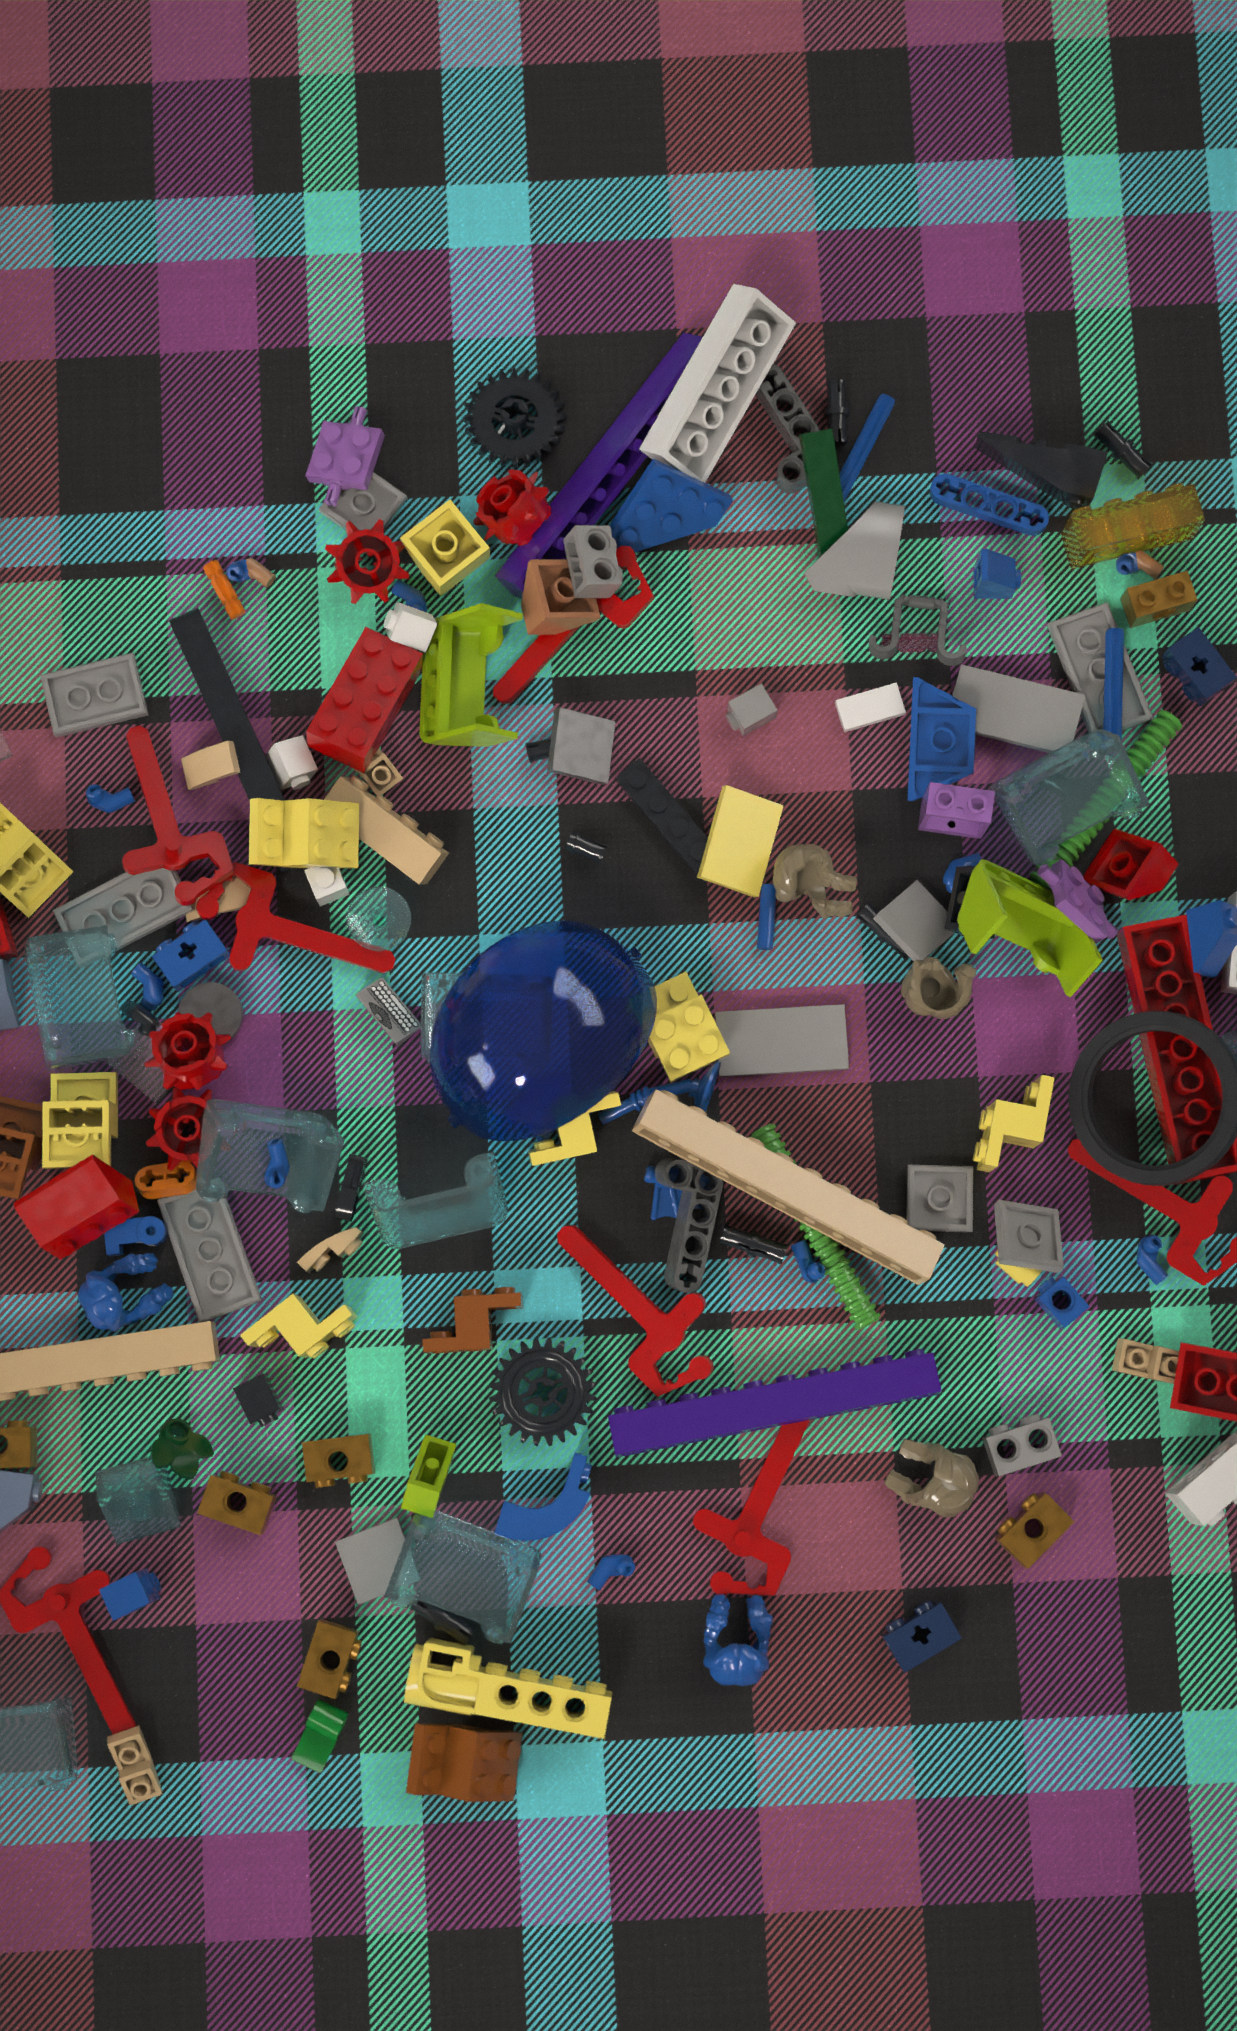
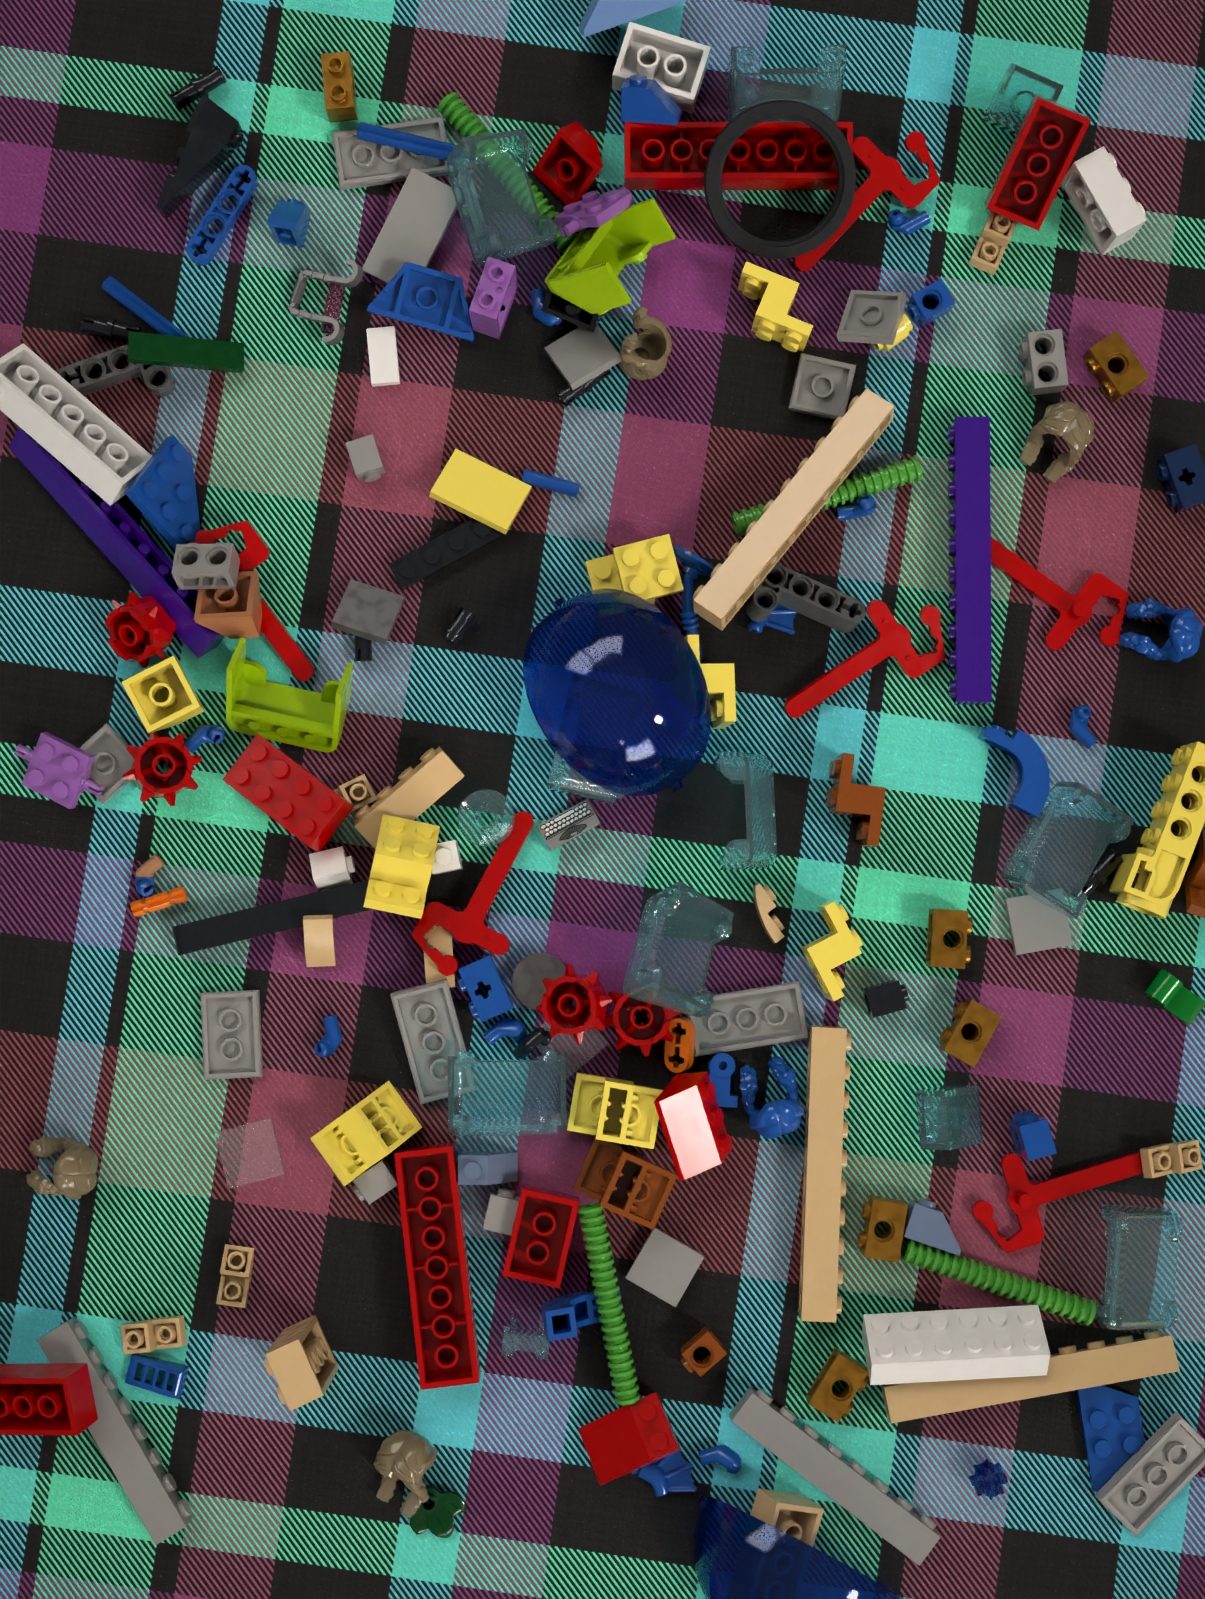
camera: 85 degrees left, 5 degrees up
red piece [122,726,234,906] -> none
dark green plate [150,1418,214,1480] -> none
blue arm [264,1138,290,1189] -> none
pearl gold brick [297,1619,362,1699] -> none
black piece [335,1154,368,1222] -> none
white brick [384,602,438,652] -> none
lime brick [401,1434,457,1518] -> none
black gear [463,367,567,469] -> none
black gear [489,1337,597,1446] -> none
light grey tile [715,1004,849,1077] -> none
black pin [719,1224,788,1264] -> none
dark tan hair [773,844,857,919] -> none
light grey panel [804,501,905,600] -> none
clear yellow brick [1061,483,1205,570] -> none
arm [1116,550,1164,579] -> none
dark blue brick [1162,627,1237,707] -> none

